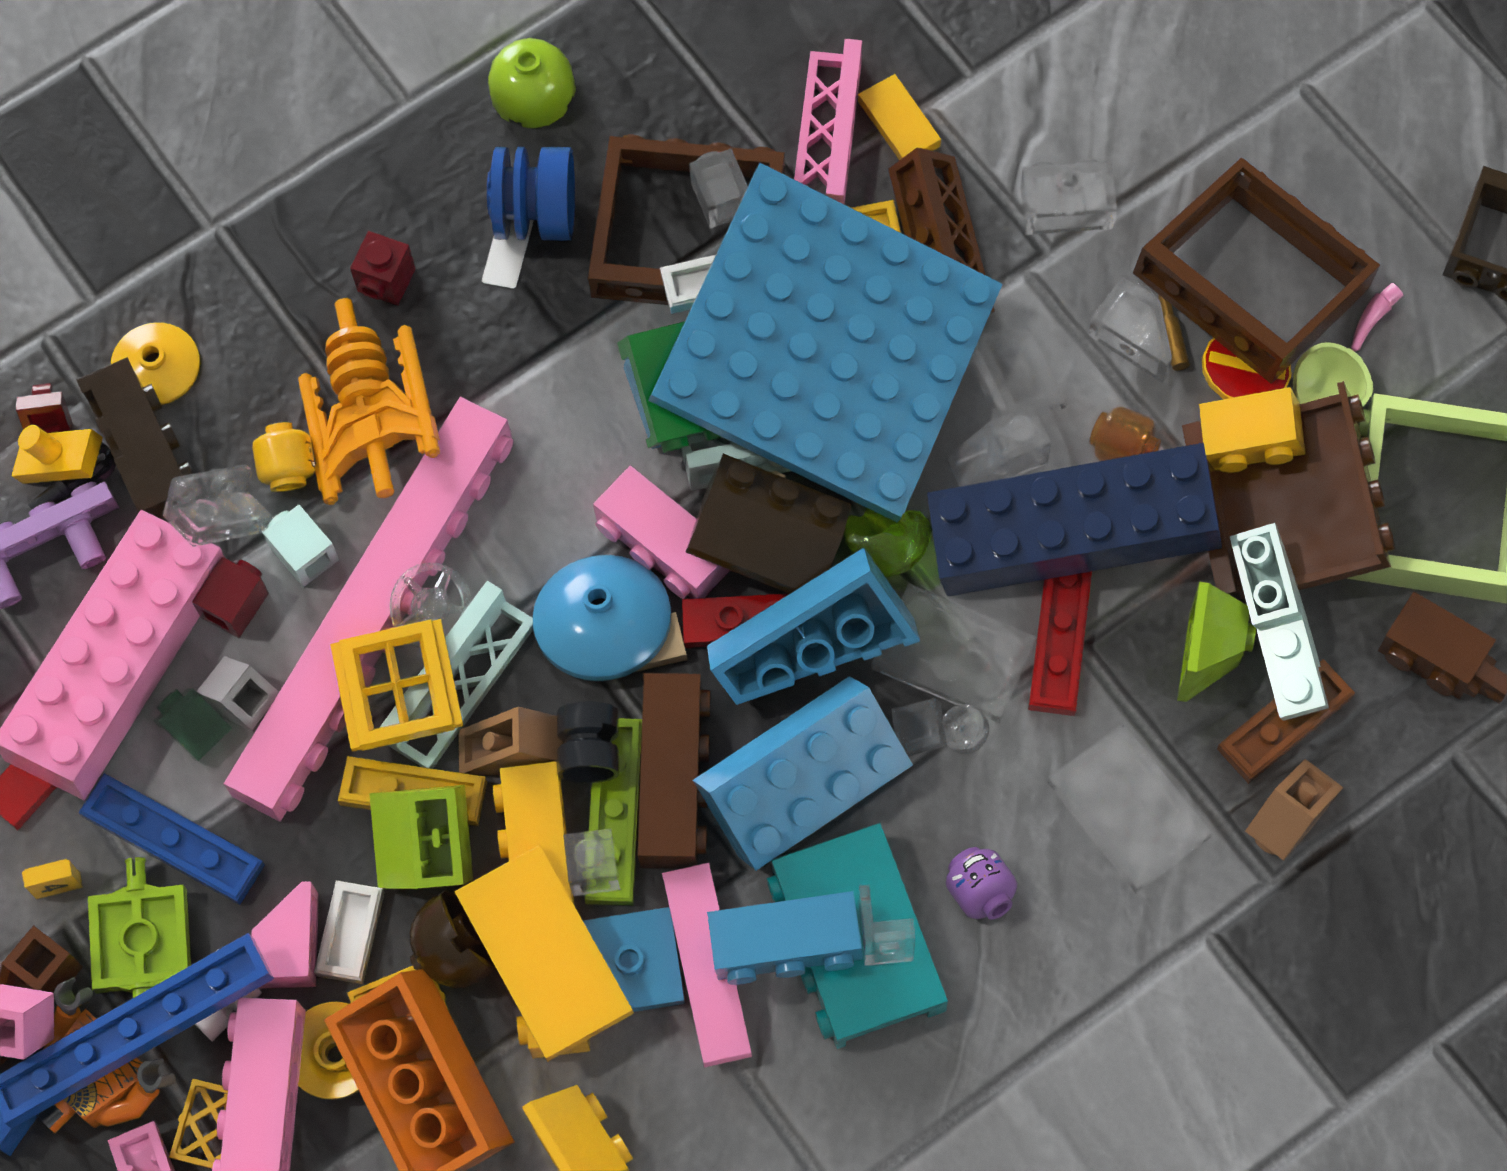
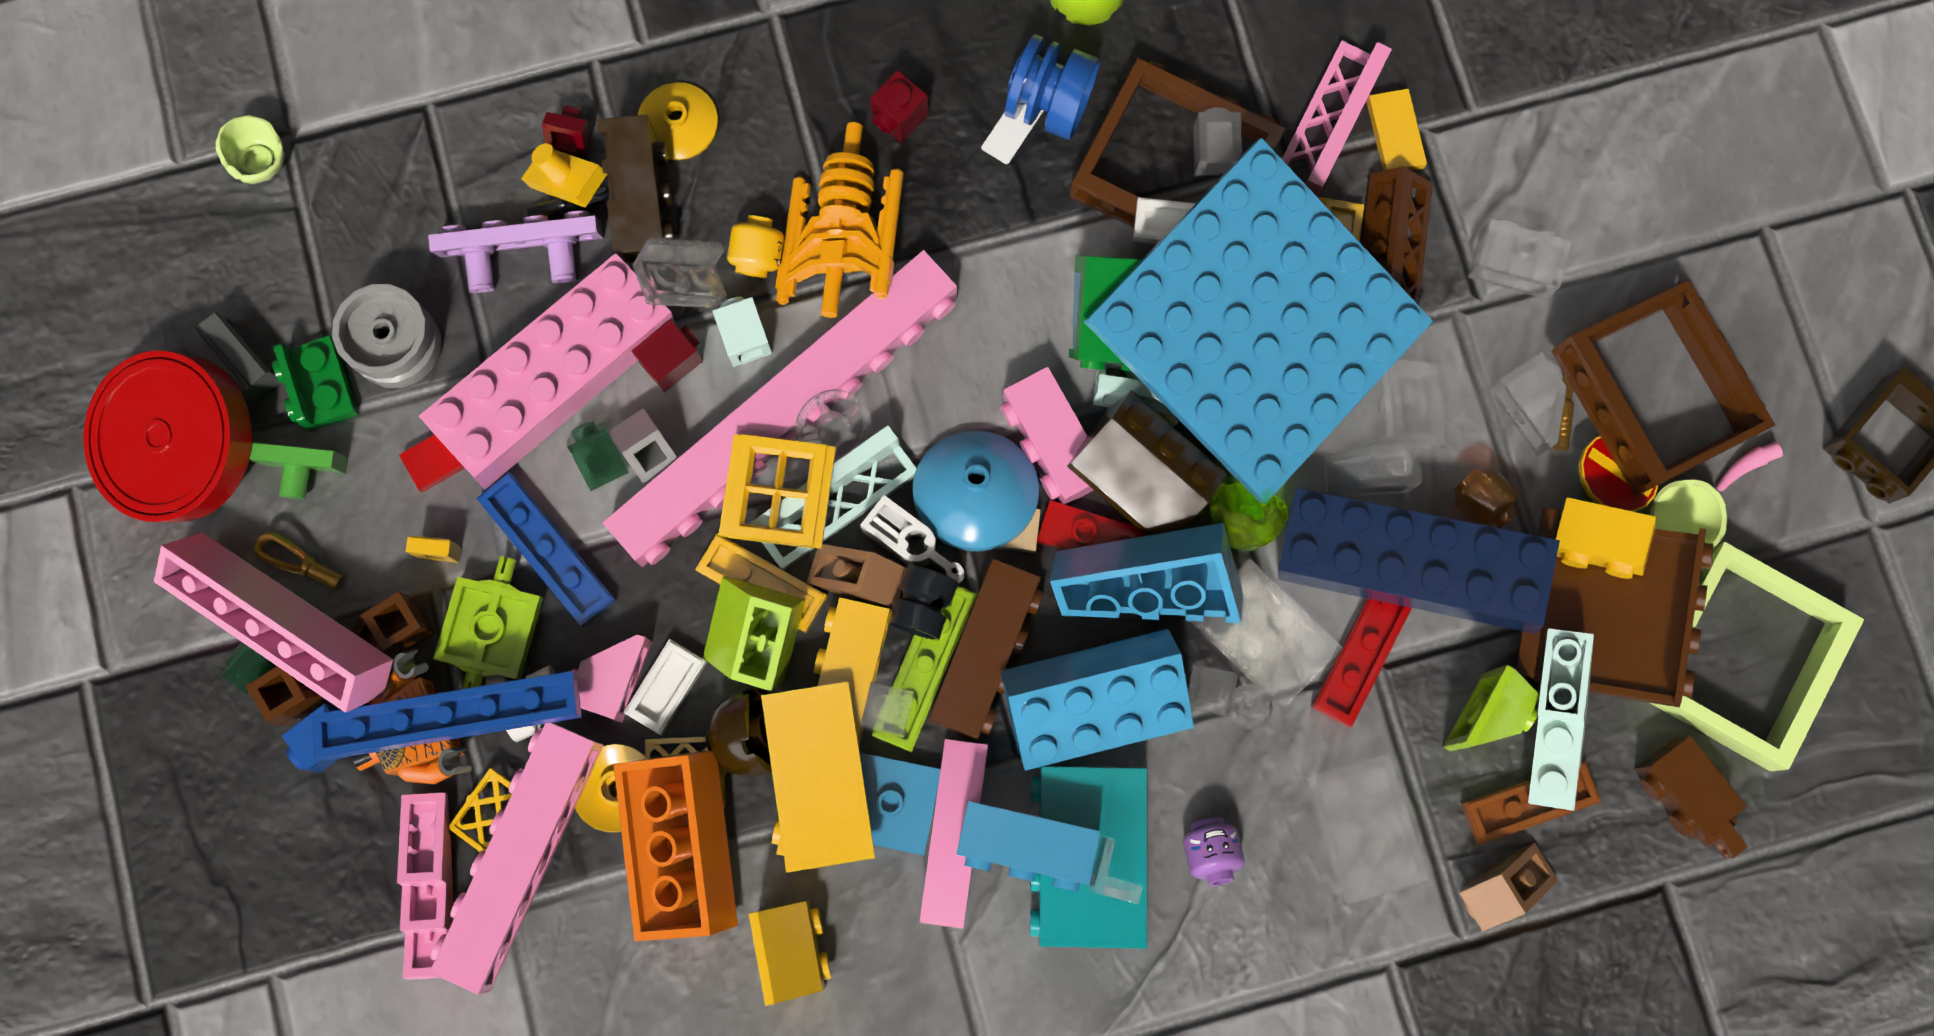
camera: 15 degrees right, 10 degrees up
none -> white piece [860,495,964,584]

